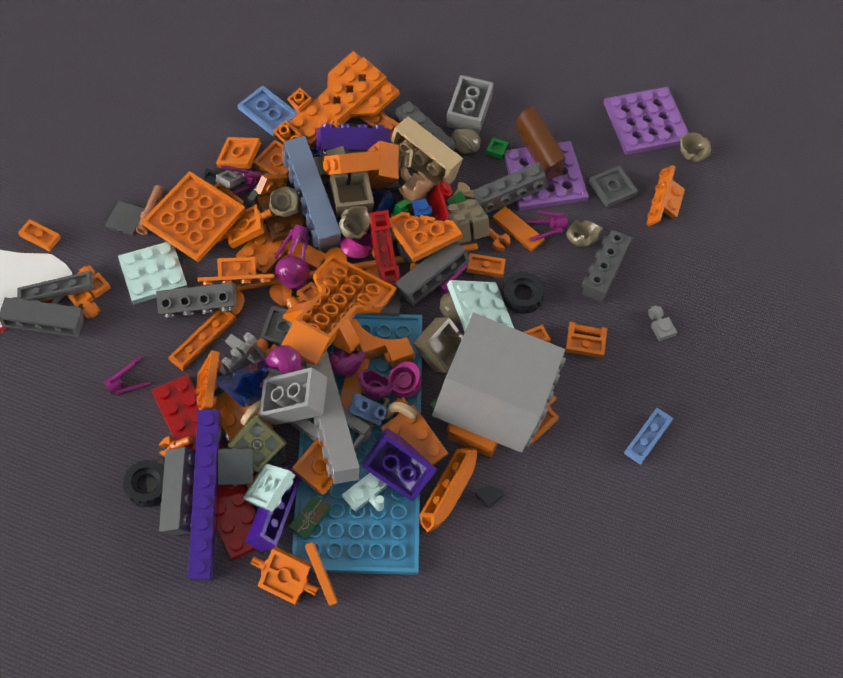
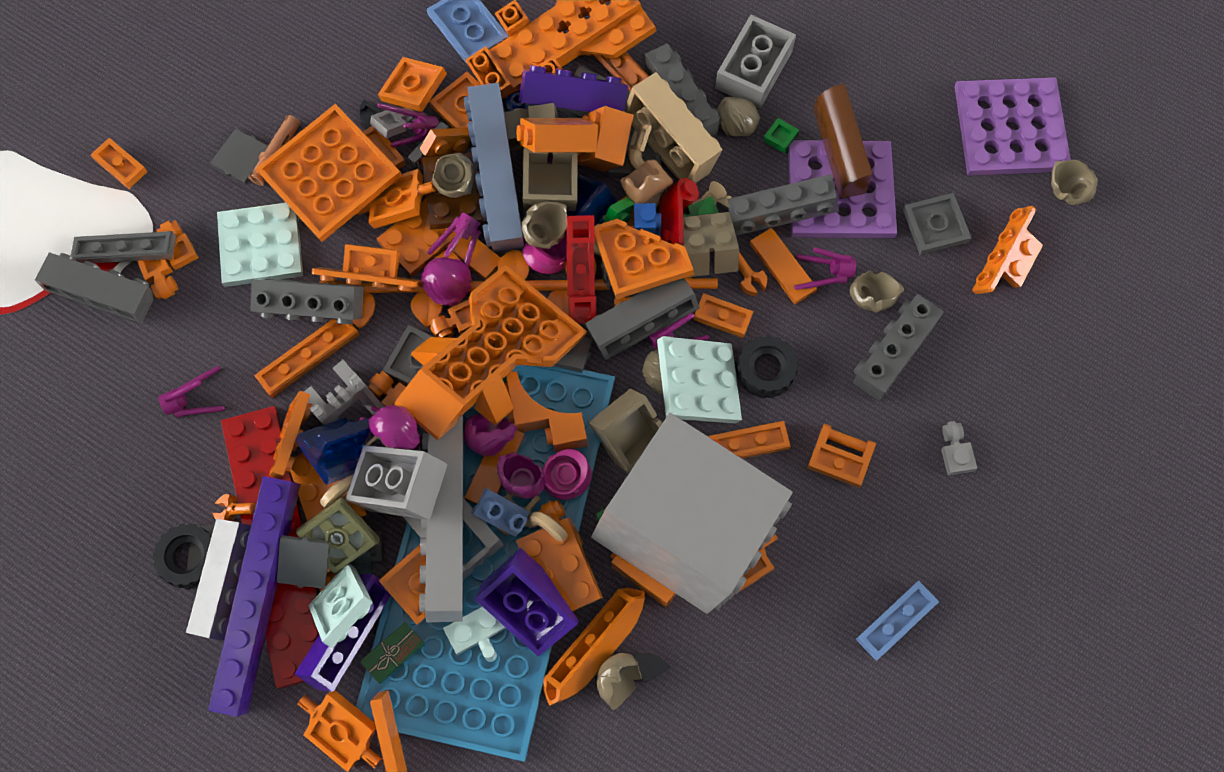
camera: 15 degrees right, 10 degrees up
none -> dark tan hair [597,653,642,710]

